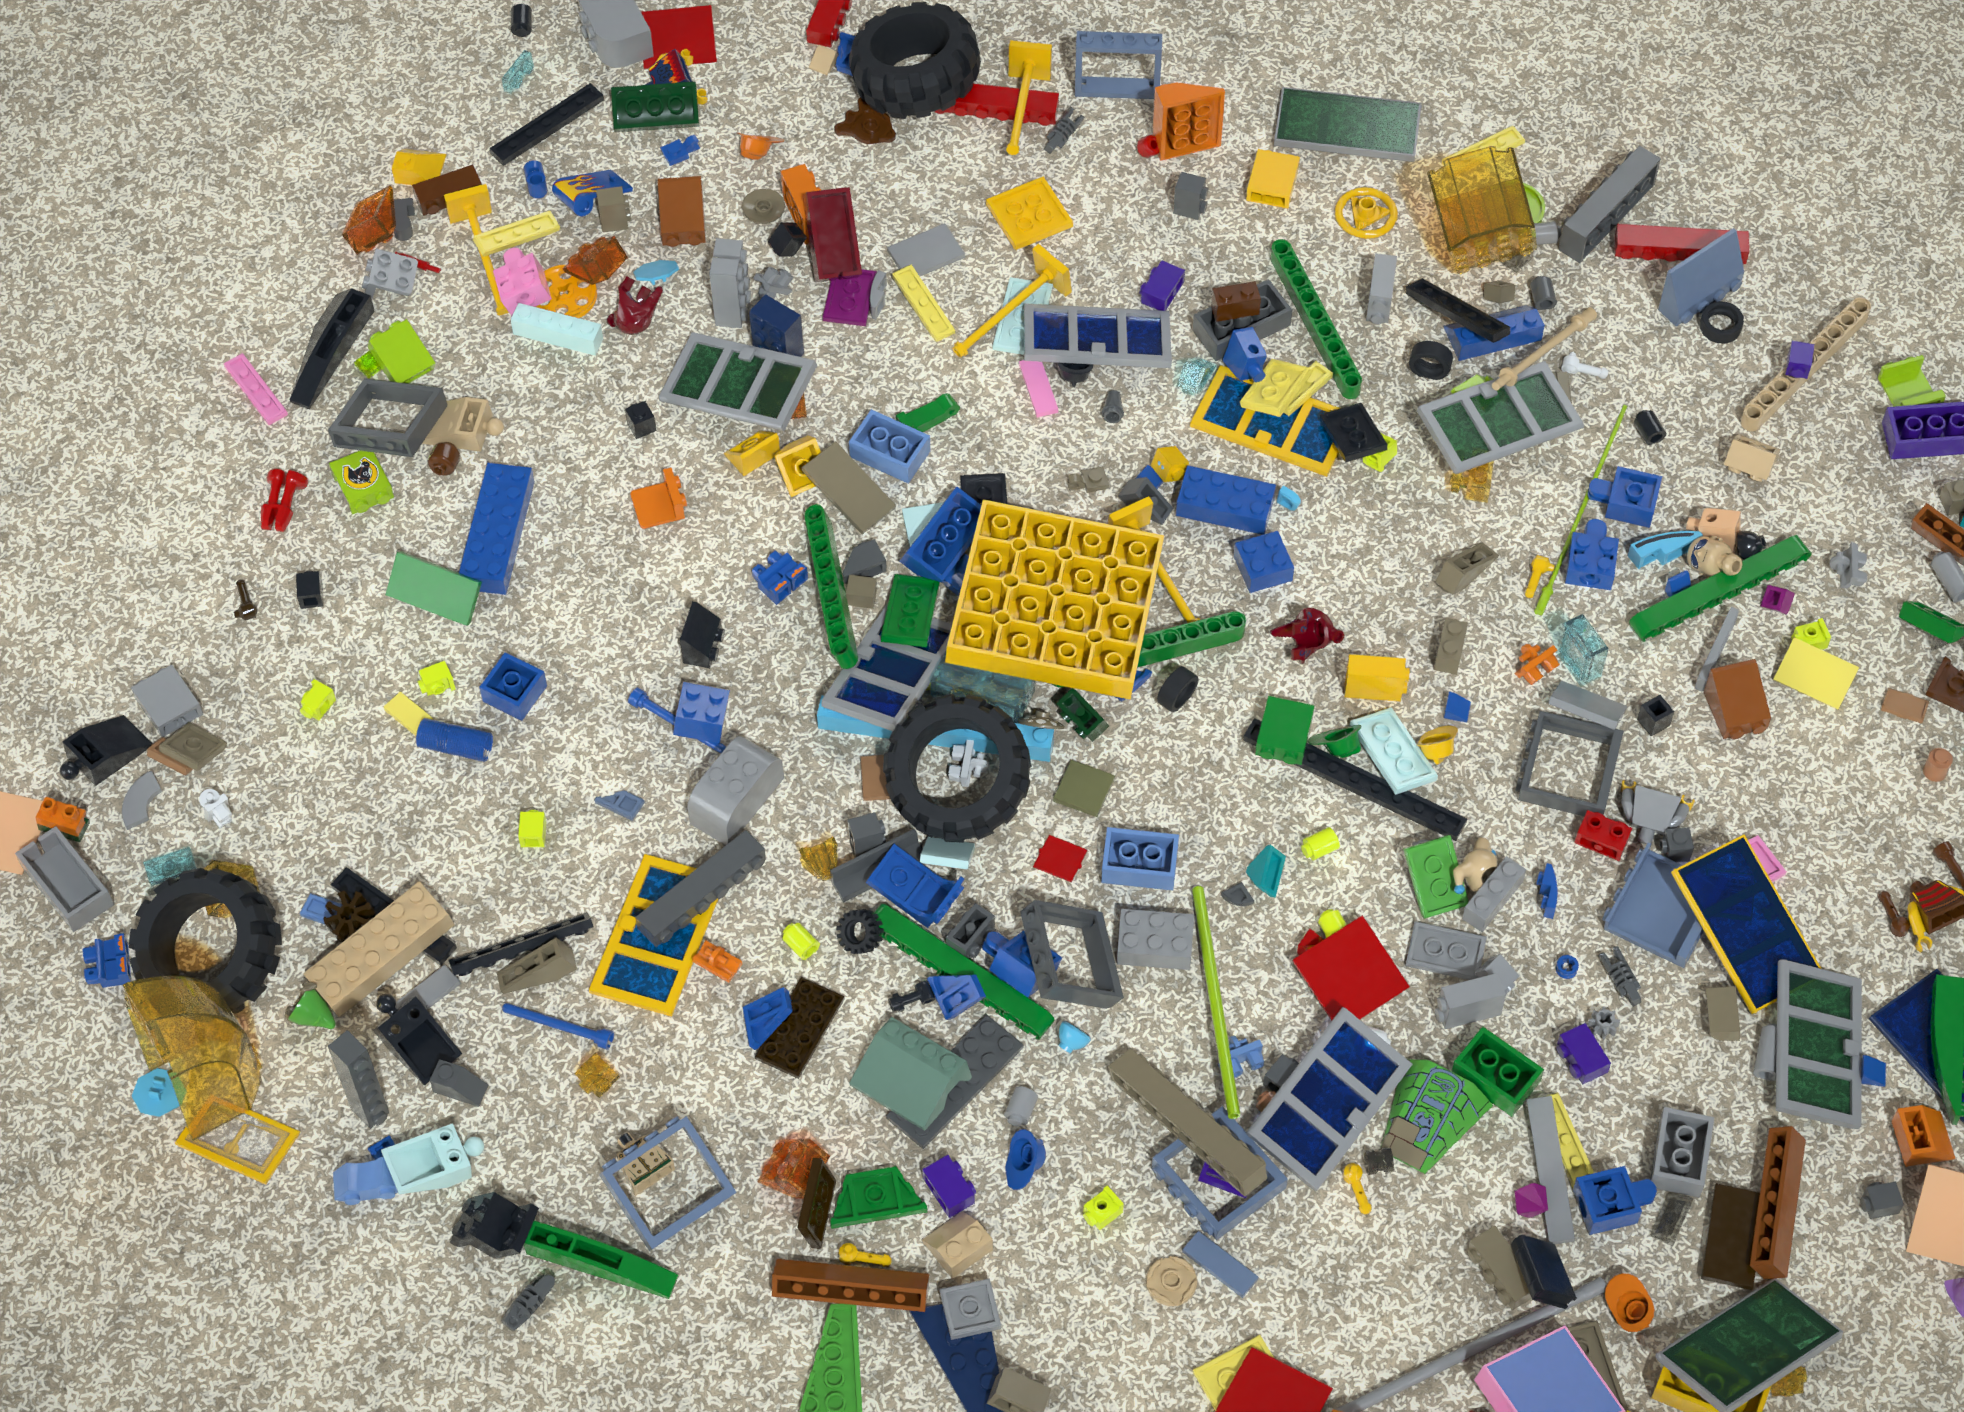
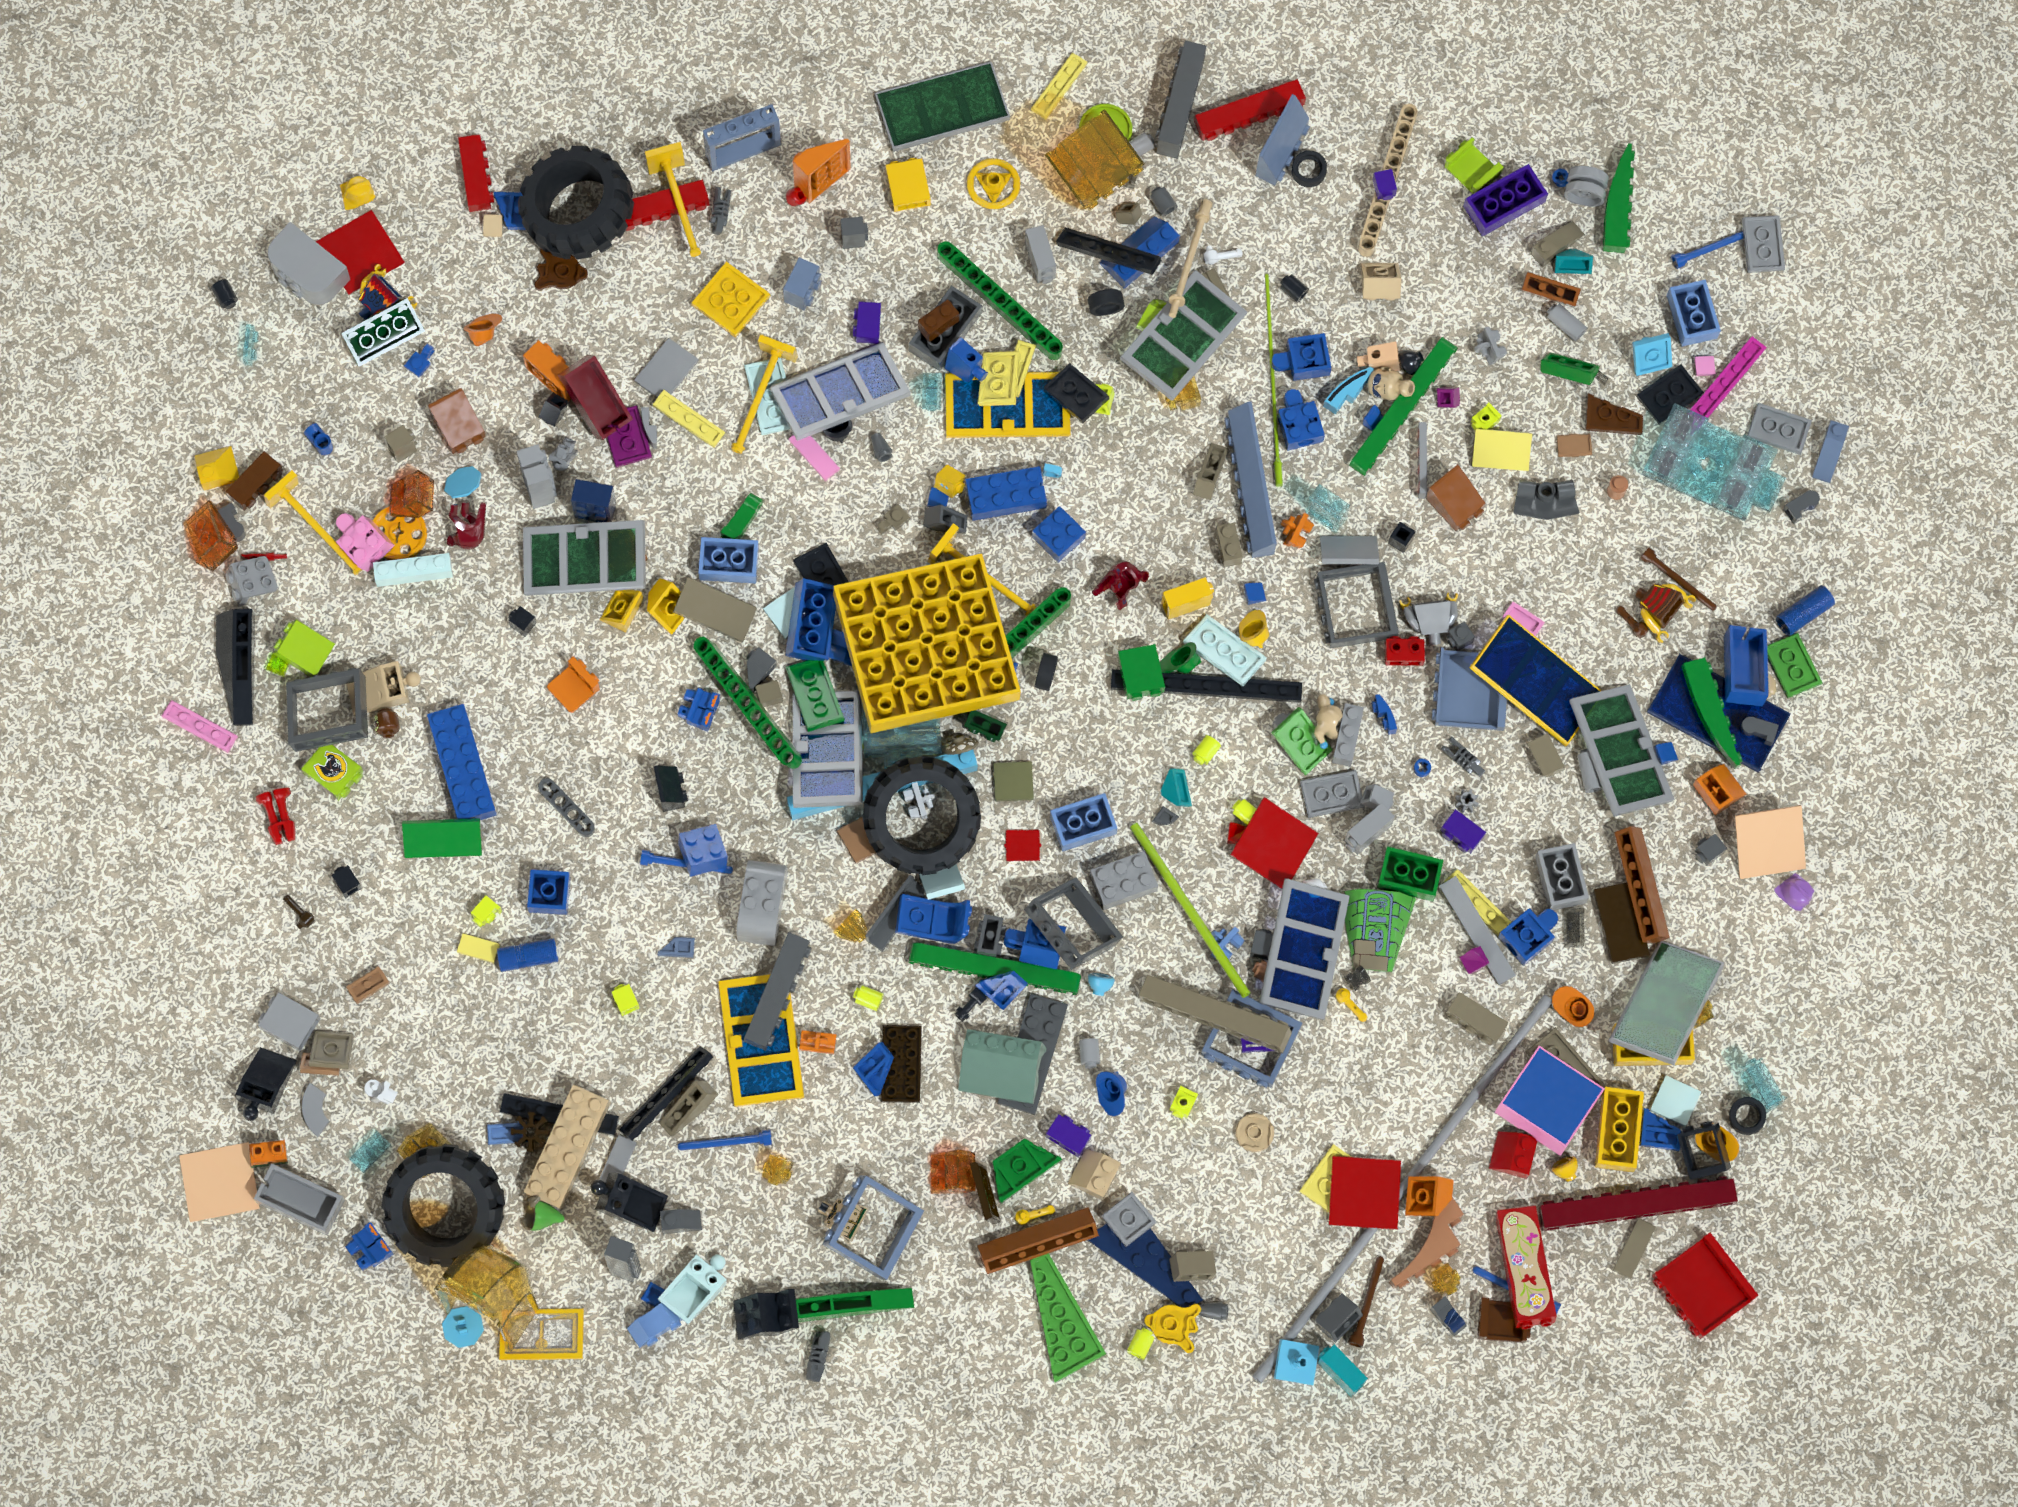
camera: 30 degrees left, 15 degrees up
neon yellow brick [300,679,336,720] -> none
light yellow tile [473,211,560,257] -> none
black plate [489,83,604,166] -> none
blue door [552,169,633,216] -> none
dark tan dish [742,188,785,224] -> none
black tyre [836,909,884,954] -> none
dark grey brick [847,812,886,858] -> none
sand blue tile [1182,1231,1259,1298] -> none
black piece [1511,1235,1577,1309] -> none
yellow piece [1525,555,1555,598] -> none
none -> medium nougat plate [346,966,390,1004]
none -> dark grey beam [538,778,595,837]
none -> sand blue brick [783,257,822,311]
none -> sand blue slope [1224,401,1277,558]
none -> dark grey panel [1513,479,1580,520]

